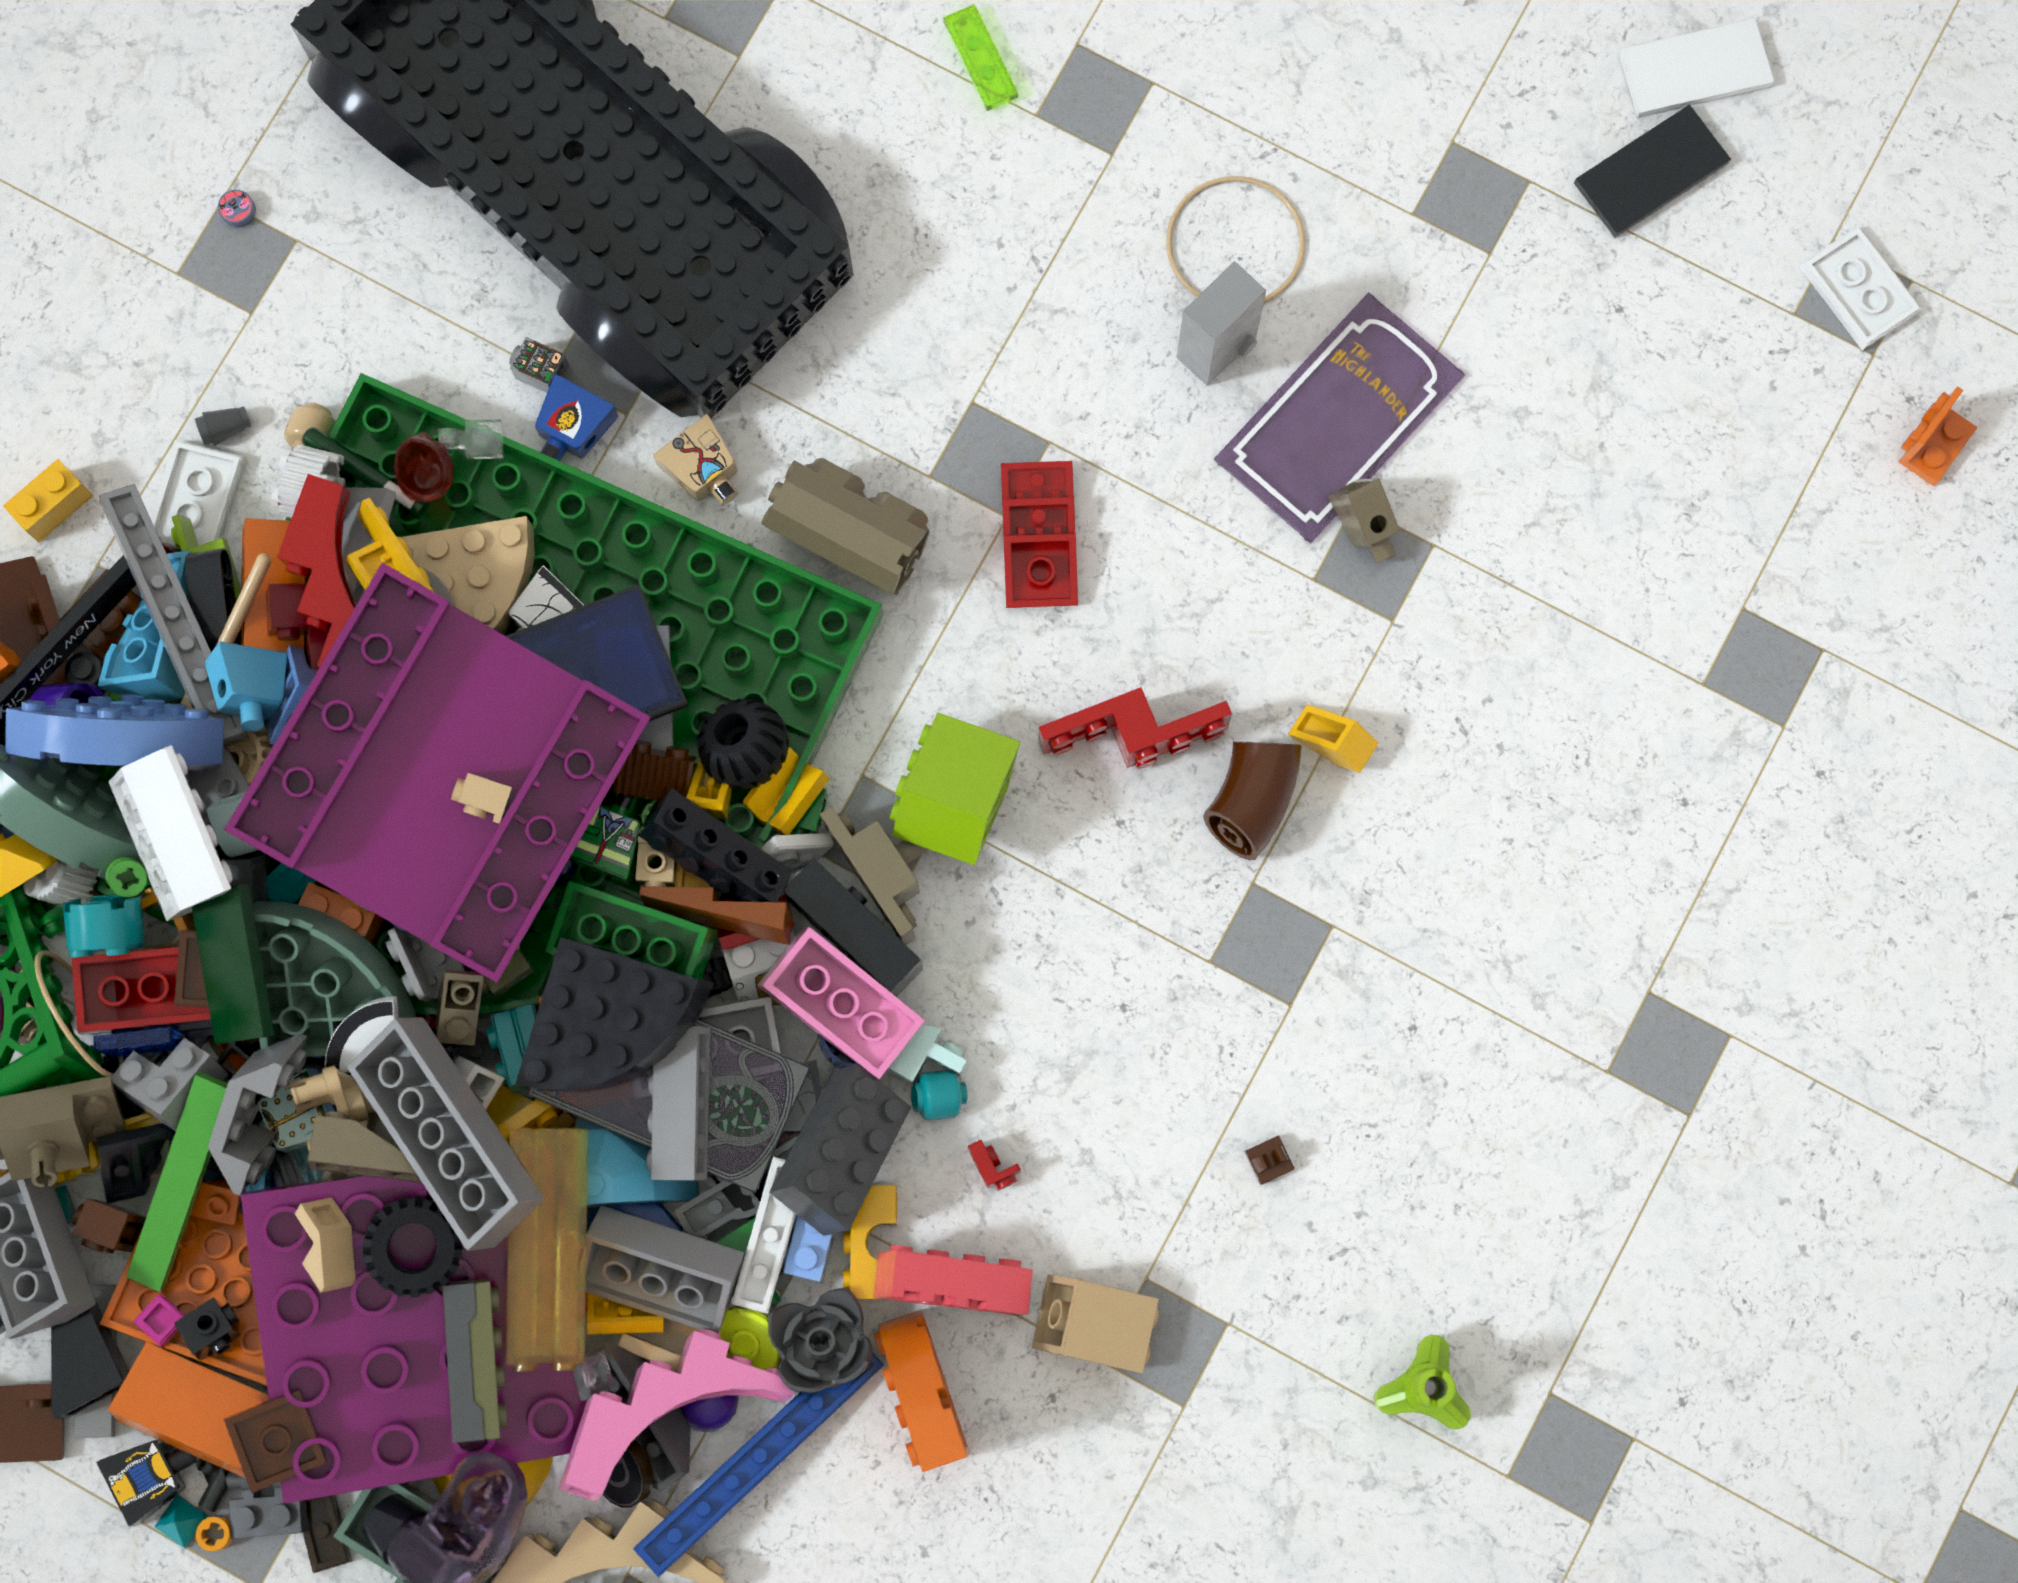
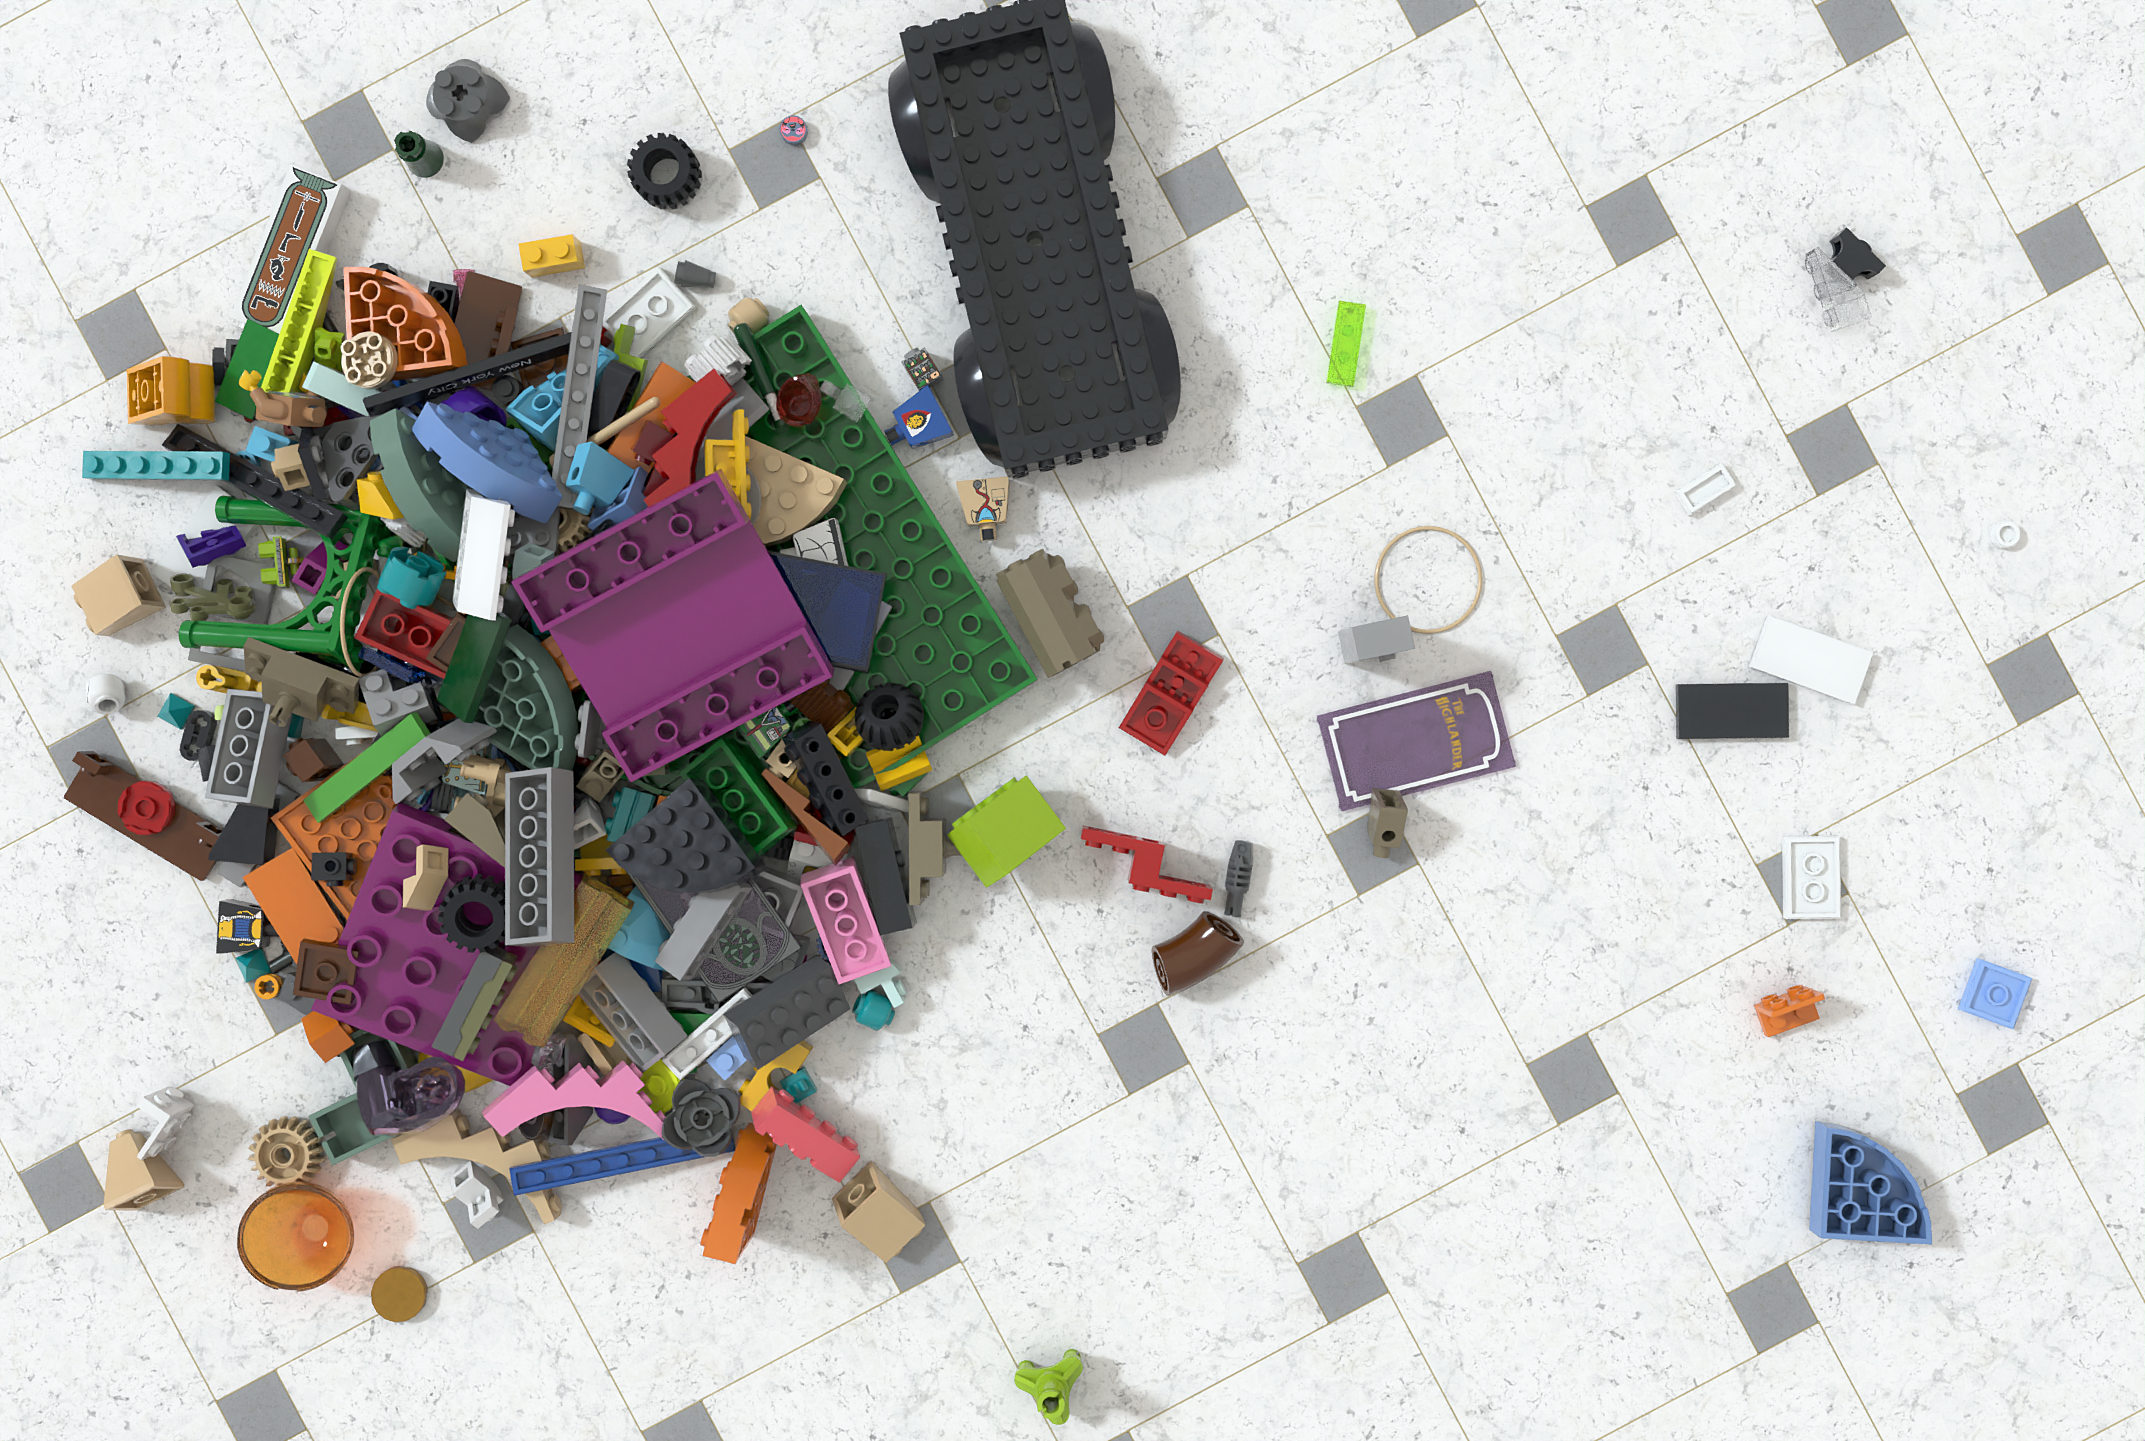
camera: 30 degrees right, 10 degrees up
black wing [96,1123,173,1204] -> none
bright green wheel [105,857,147,897] -> none
dark pink tile [133,1293,185,1348] -> none
tile [325,996,399,1073] -> none
tan brick [451,773,512,824] -> none
red bracket [968,1140,1021,1191] -> none
reddish brown tile [1245,1135,1295,1185] -> none
yellow slope [1288,704,1379,773] -> none
none -> orange brick [301,1011,355,1063]
none -> black tyre [627,133,702,210]
none -> teal tile [780,1067,818,1103]
none -> dark grey hinge [1224,840,1253,917]

